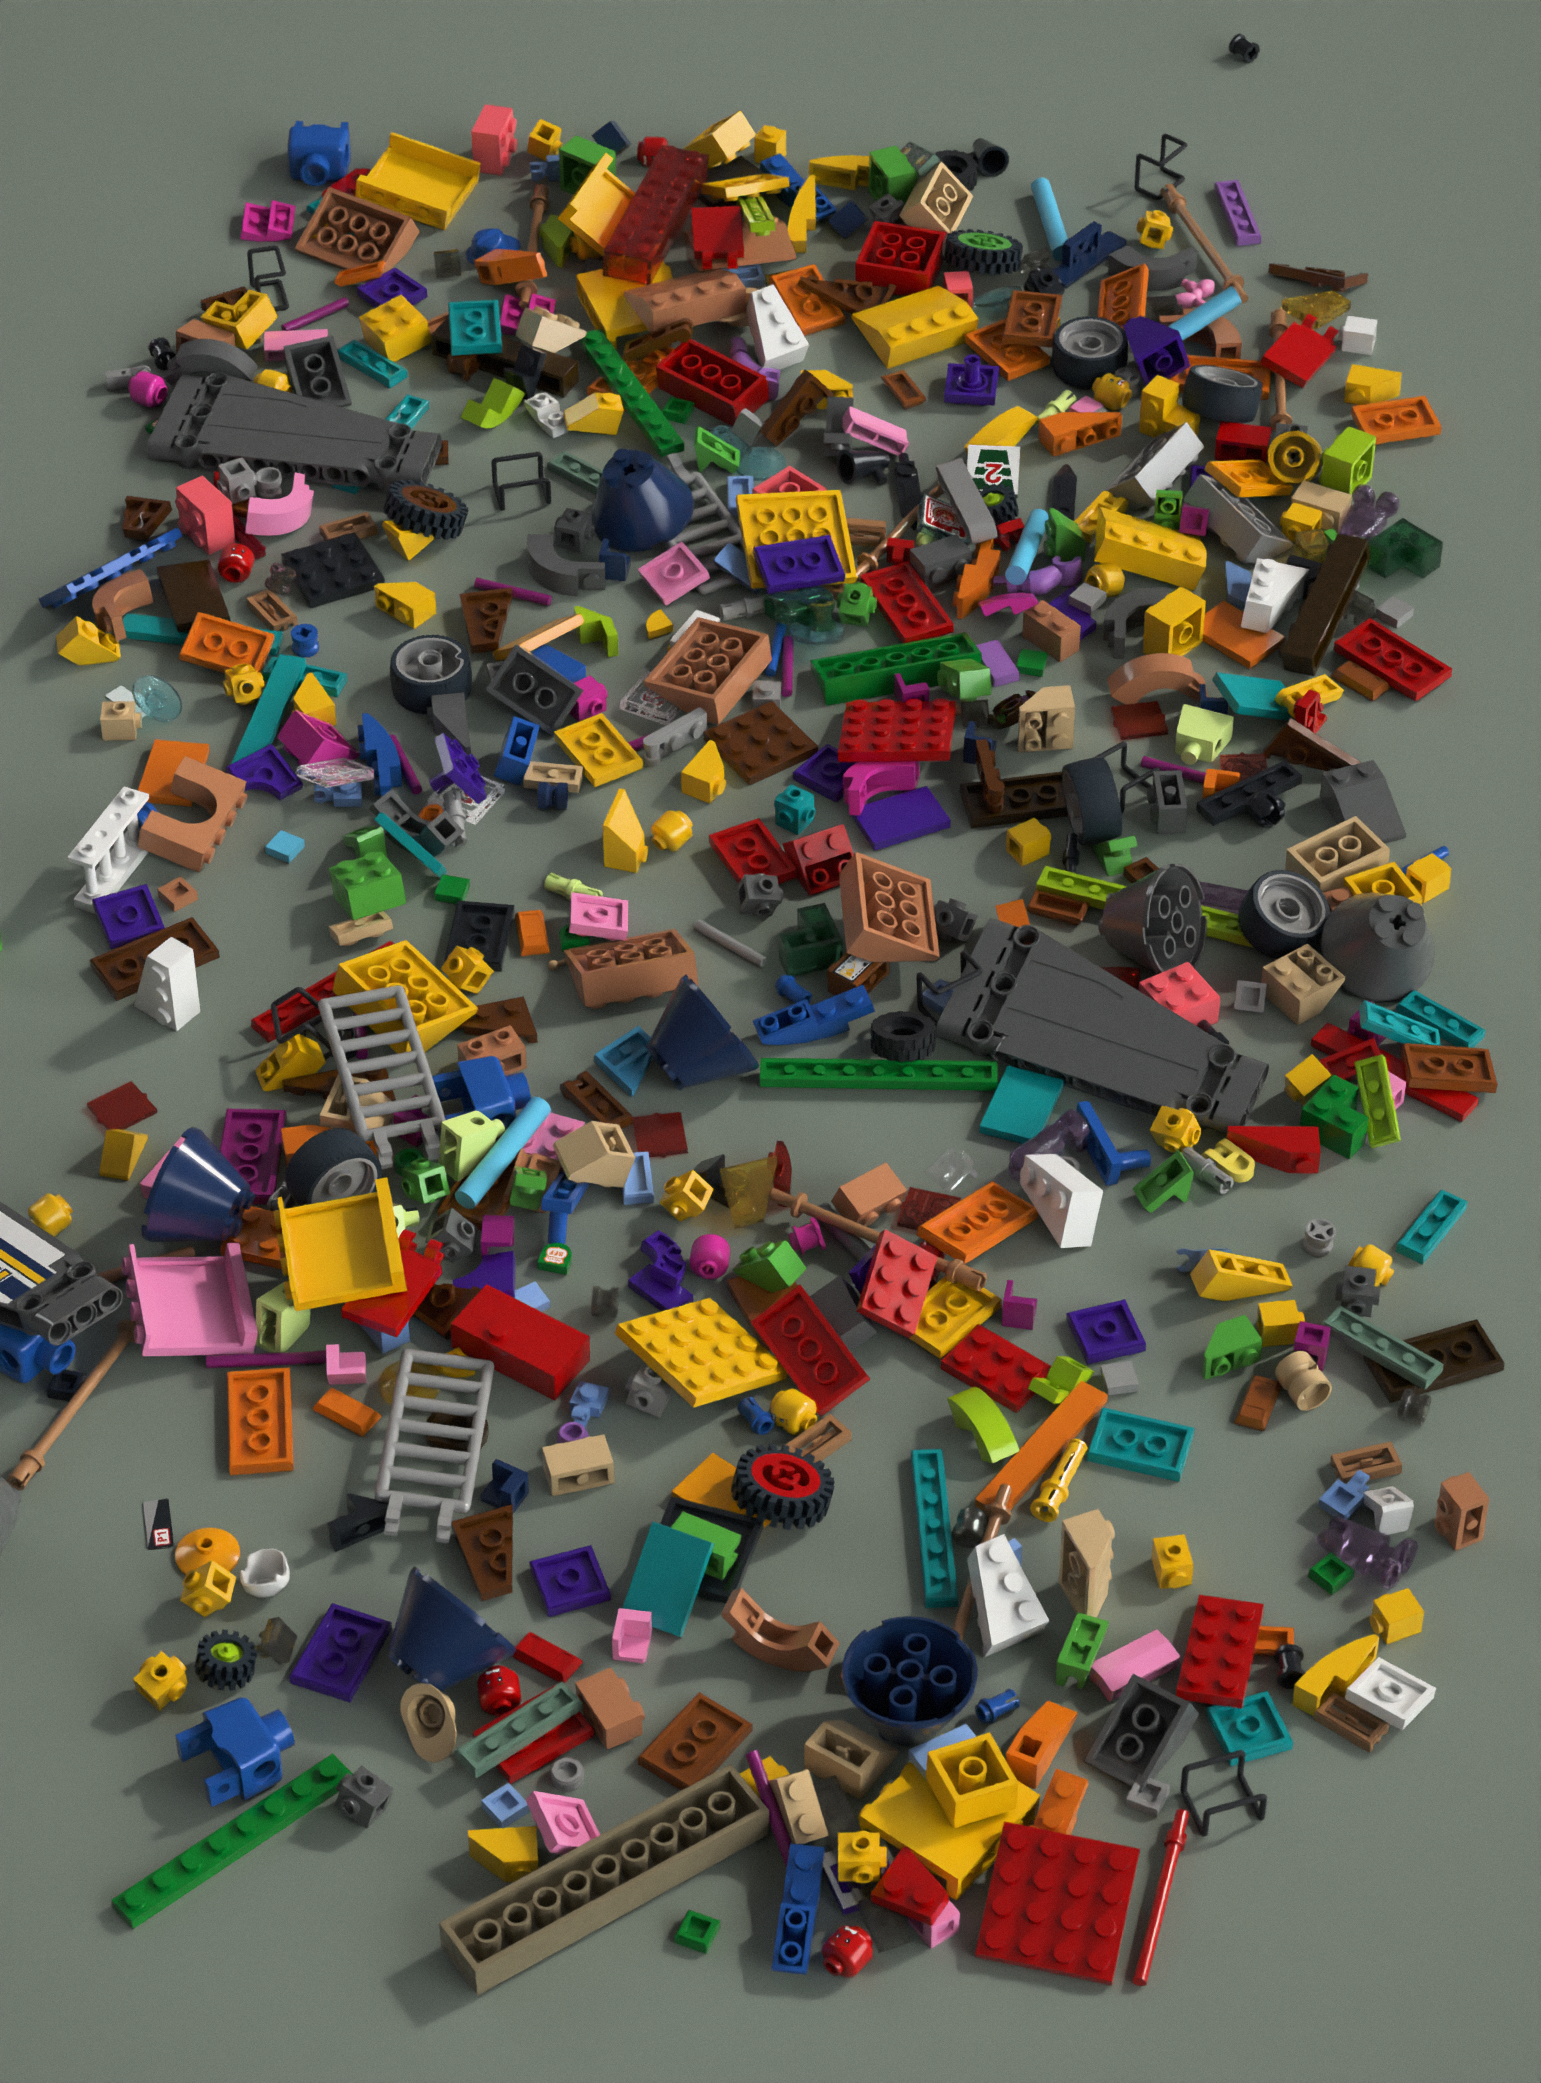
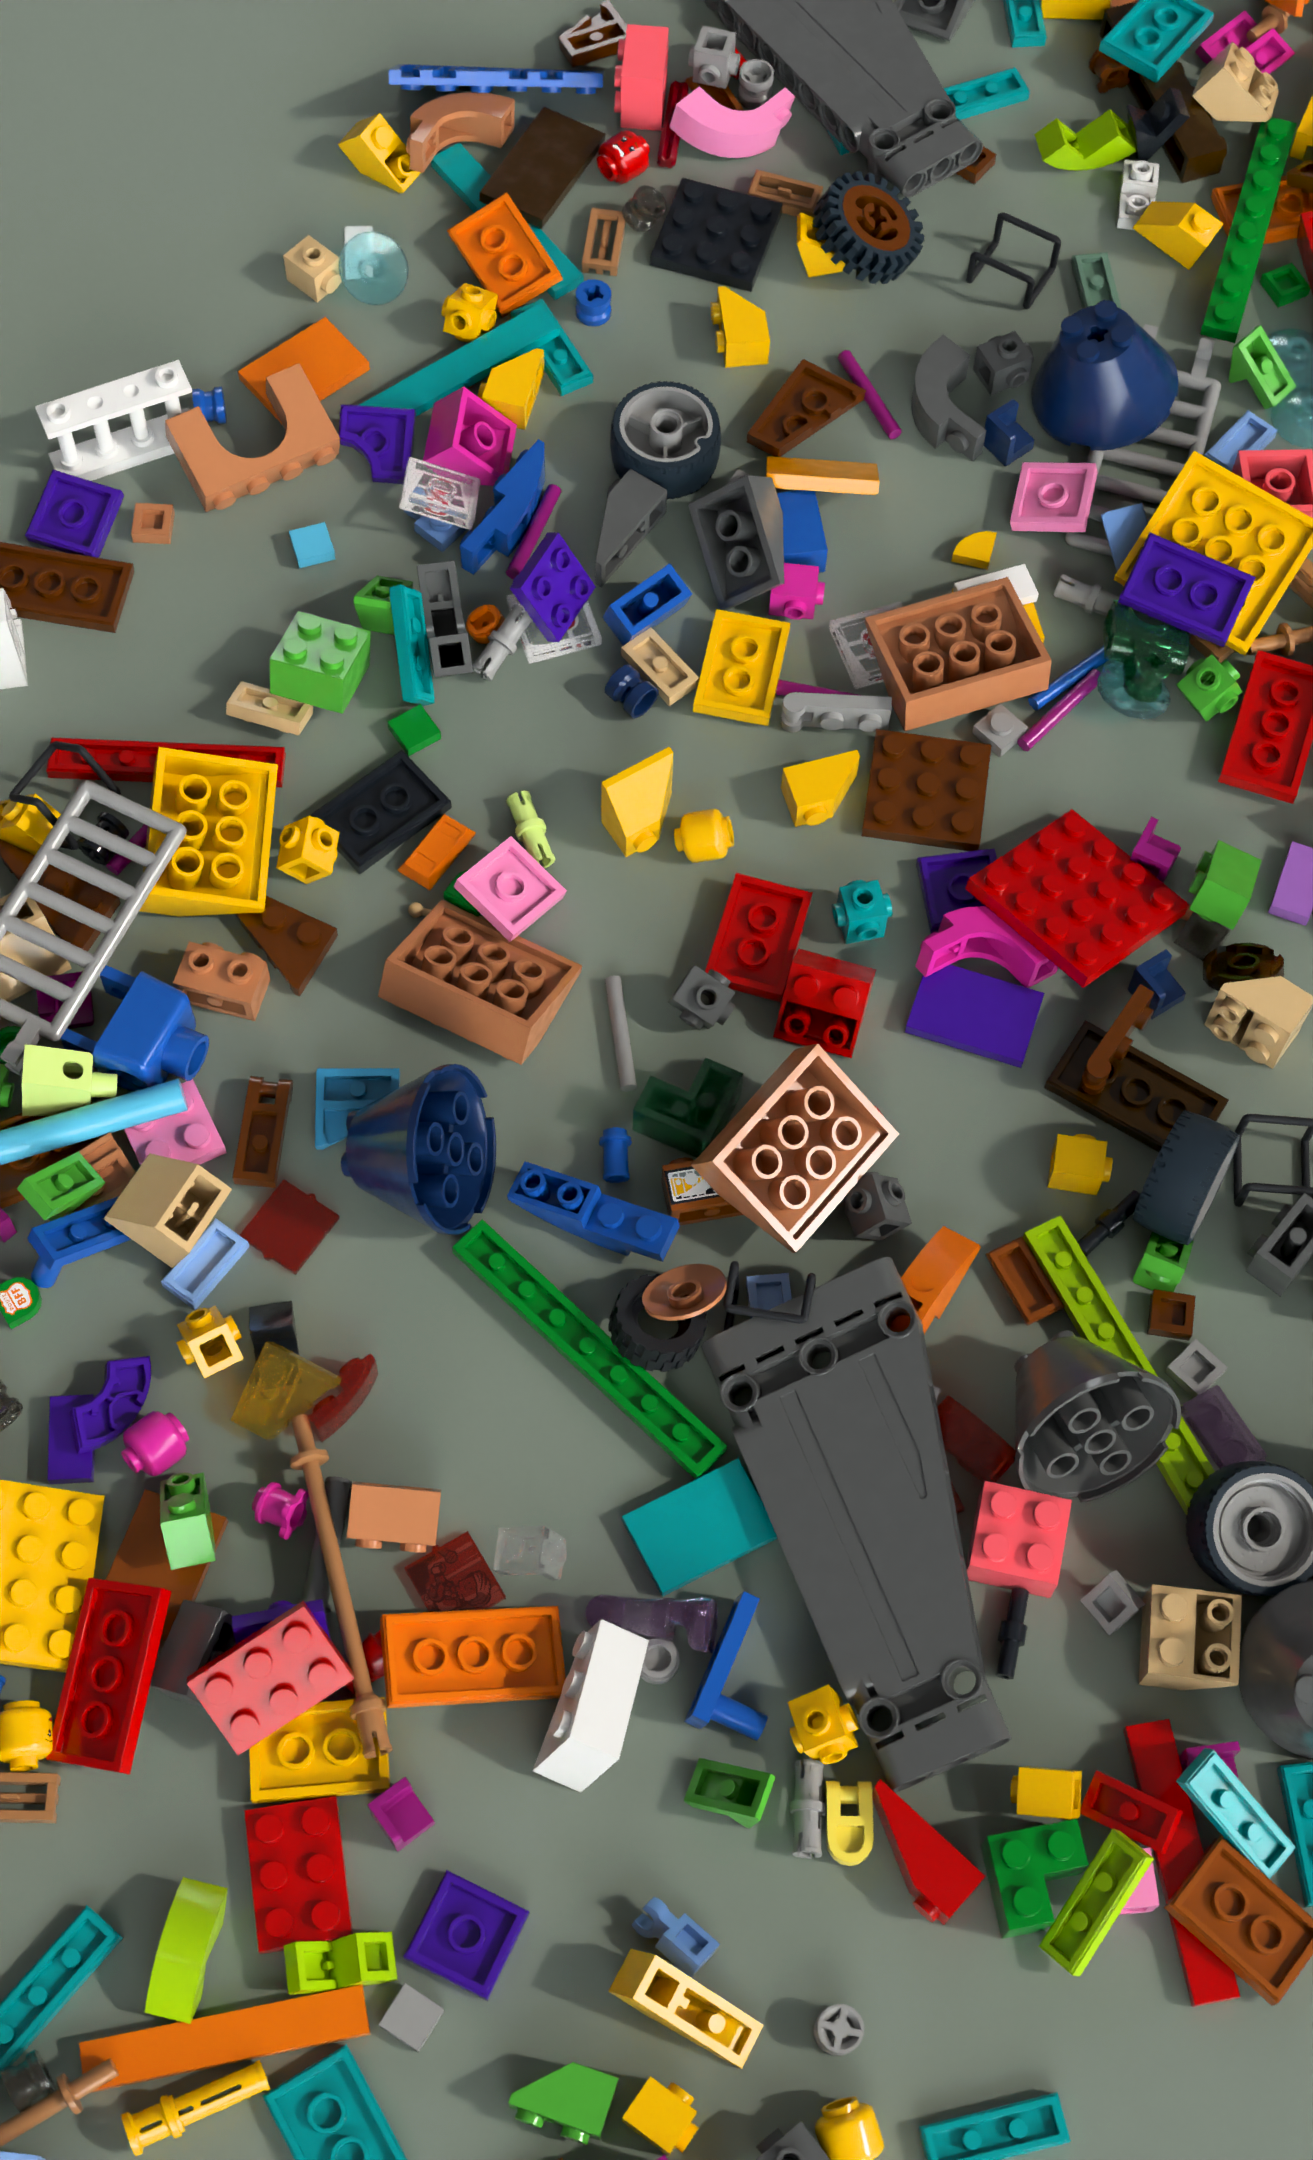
camera: 40 degrees right, 20 degrees up
lime slope [574,606,619,657] -> none
green arch [810,632,982,706] -> none
none -> nougat dish [642,1264,727,1321]

